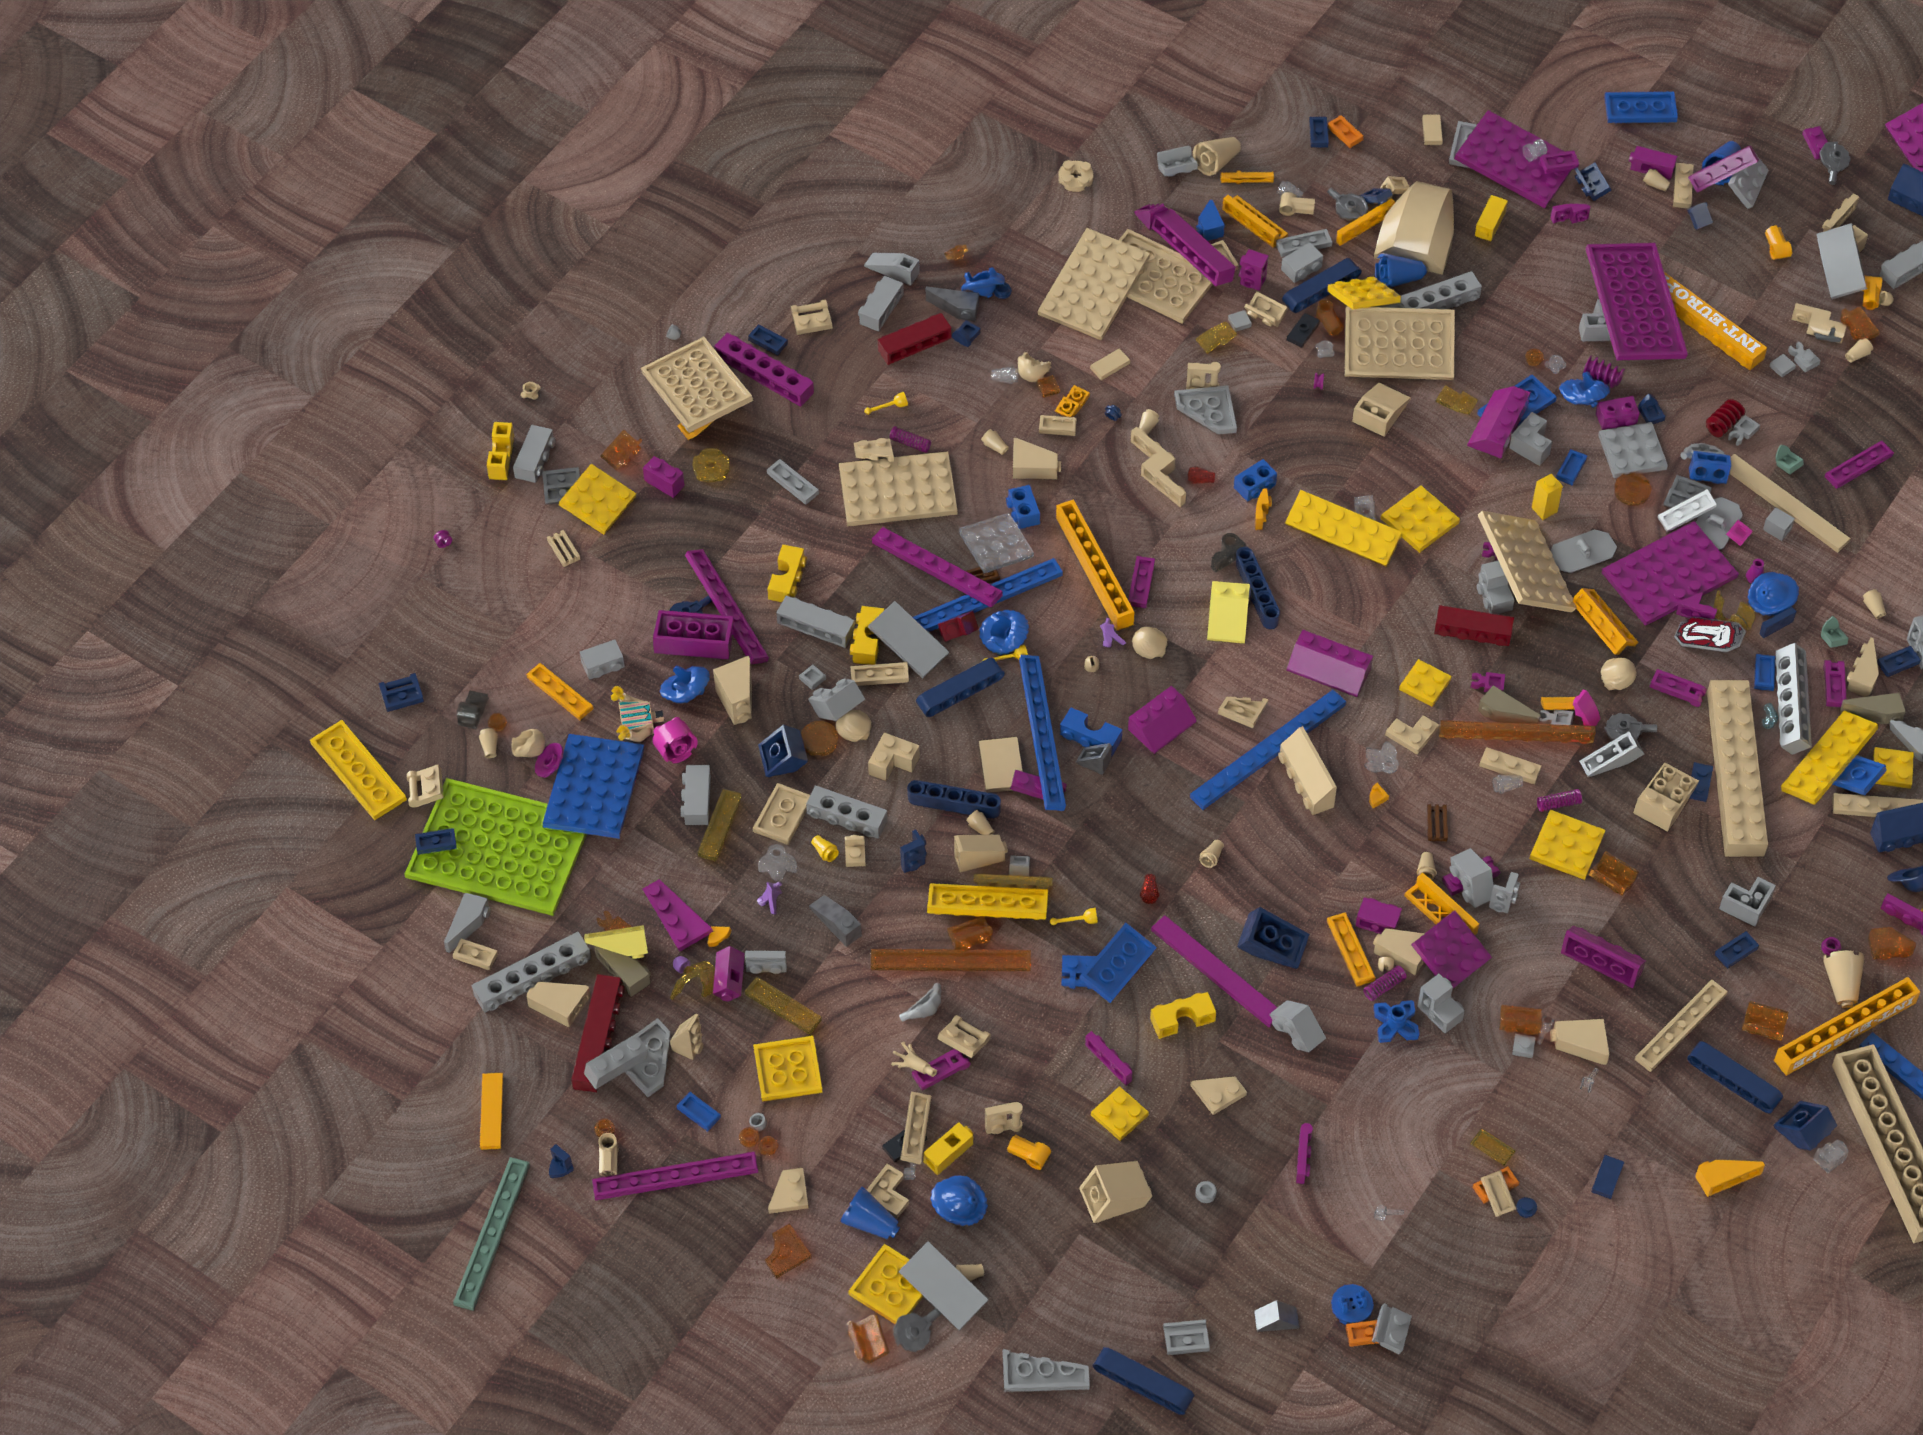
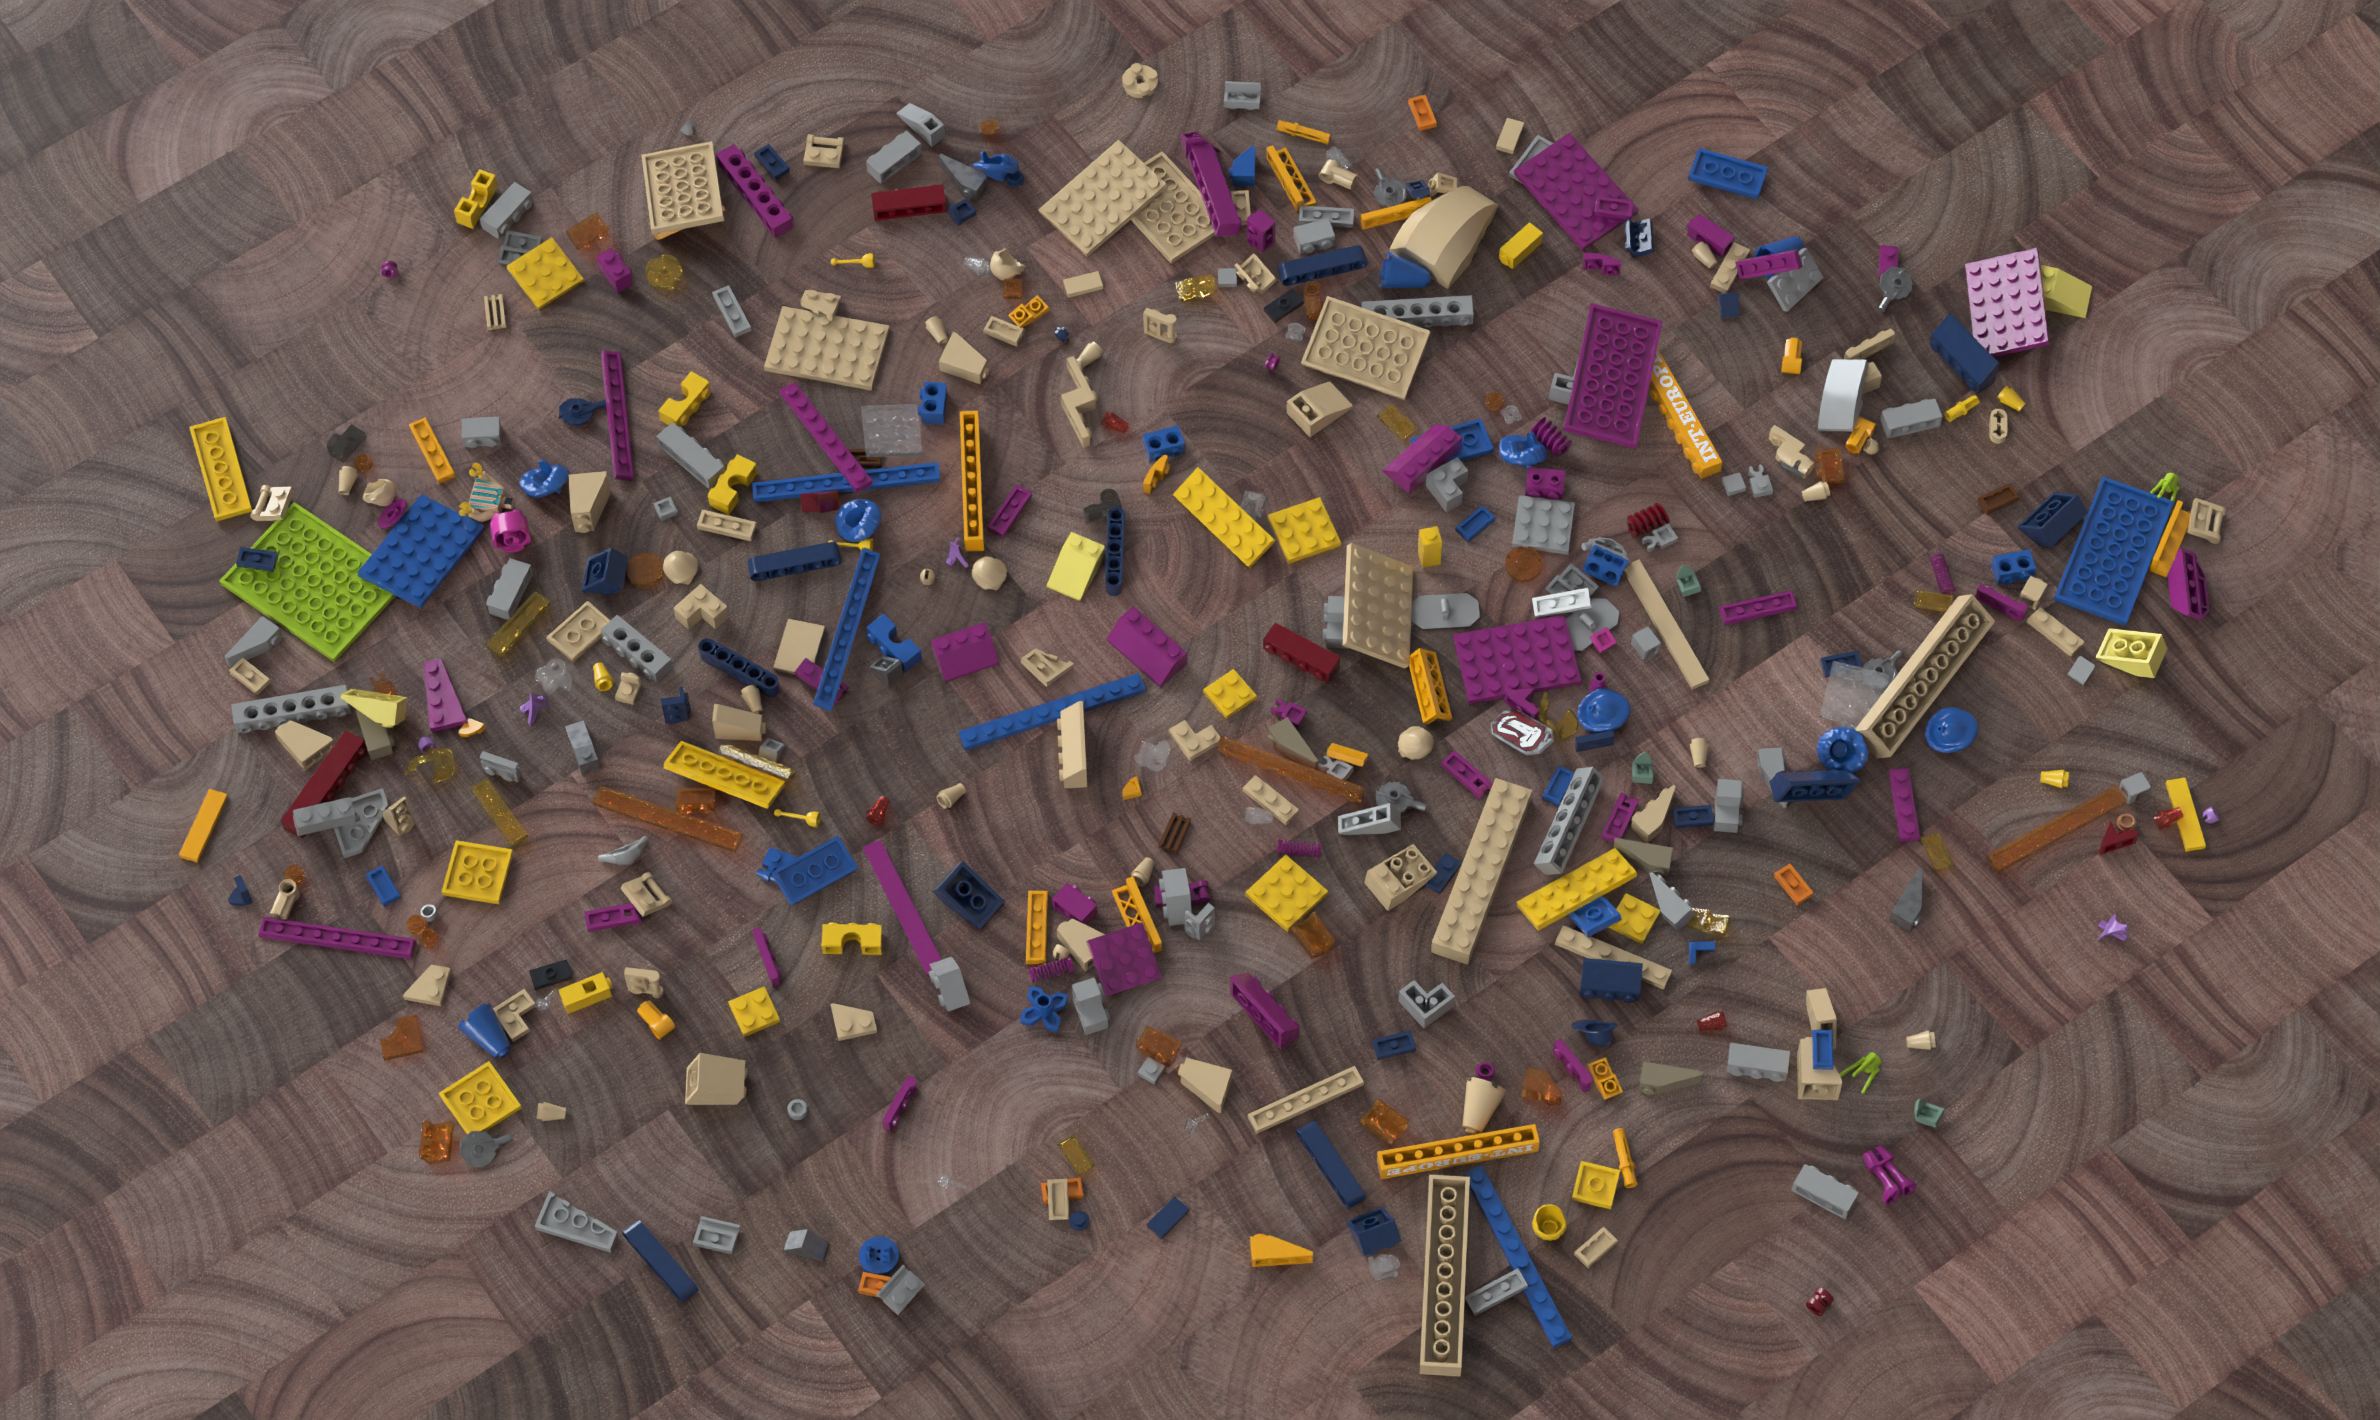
camera: 20 degrees right, 5 degrees up
dark blue plate [378,673,424,712] -> none
sand green tile [453,1157,530,1311] -> none
tan plate [521,382,541,399] -> none
magenta slope [653,610,734,659] -> none
magenta brick [713,946,745,1002] -> none
light grey brick [808,679,865,721] -> none
light grey tile [868,601,949,679] -> none
magenta piece [890,426,931,453] -> none
tan piece [891,1042,937,1077] -> none
light grey tile [899,1241,989,1331] -> none
tan tile [900,1092,931,1164] -> none
blue piece [930,1175,988,1226] -> none
light grey plate [1174,385,1237,435] -> none
tan cone [1193,137,1241,176] -> none
dark blue plate [1309,117,1329,148] -> none
yellow plate [1327,277,1401,309] -> none
clear wheel [1523,139,1547,162] -> none
dark pink slope [1573,689,1600,732] -> none
dark blue tile [1637,394,1666,424] -> none
clear light blue arm [1762,703,1779,729] -> none

